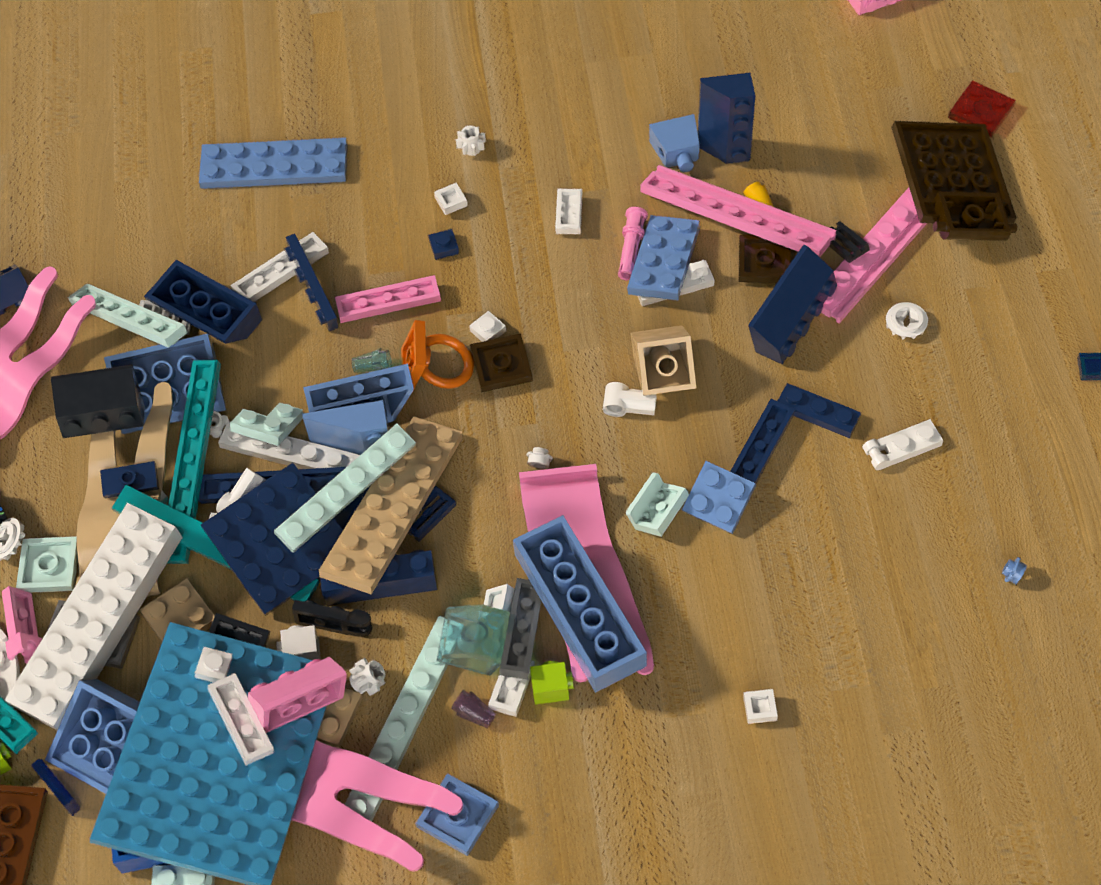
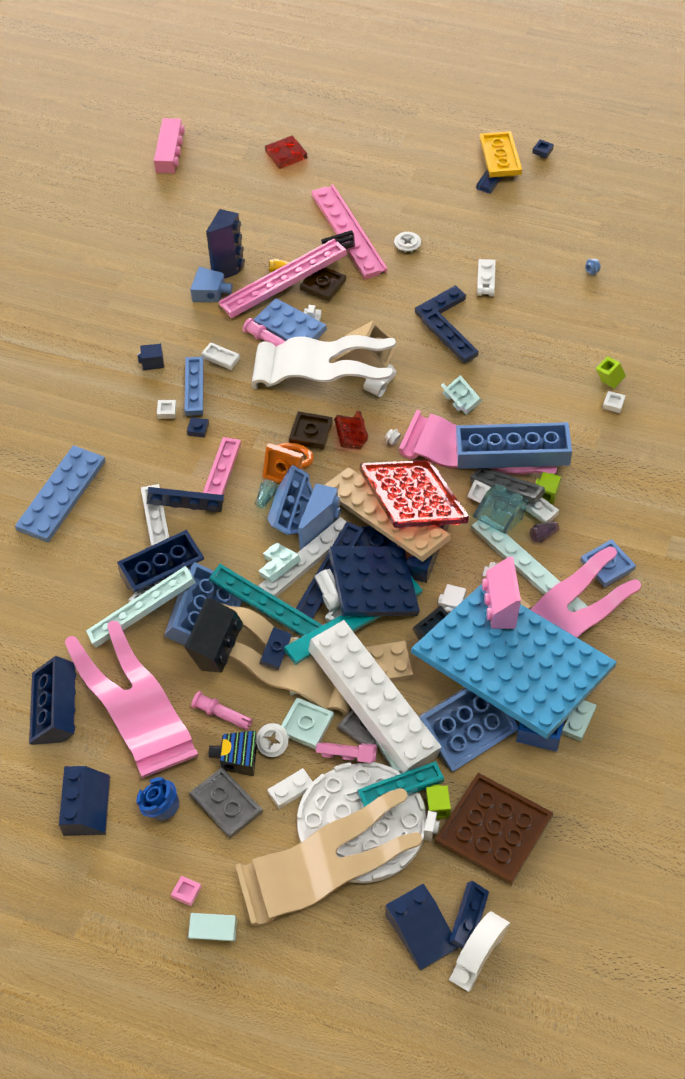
camera: 65 degrees left, 5 degrees down
clear blue tile [31,759,80,816] -> none
white plate [195,647,232,682] -> none
white plate [208,673,274,765] -> none
light aqua plate [274,424,416,553] -> none
black hinge [292,600,373,637] -> none
white gear [456,126,486,156] -> none
white plate [469,311,506,342] -> none
medium blue plate [682,461,756,534] -> none
dark blue slope [748,245,837,364] -> none
dark brown plate [891,121,1017,241] -> none
none -> dark blue brick [137,343,164,370]
none -> medium blue plate [185,357,204,416]
none -> bright pink pin [191,691,253,731]
none -> white flag [251,335,396,389]
none -> clear red bracket [334,411,368,450]
none -> clear red plate [359,460,469,529]
none -> lime brick [596,356,626,388]

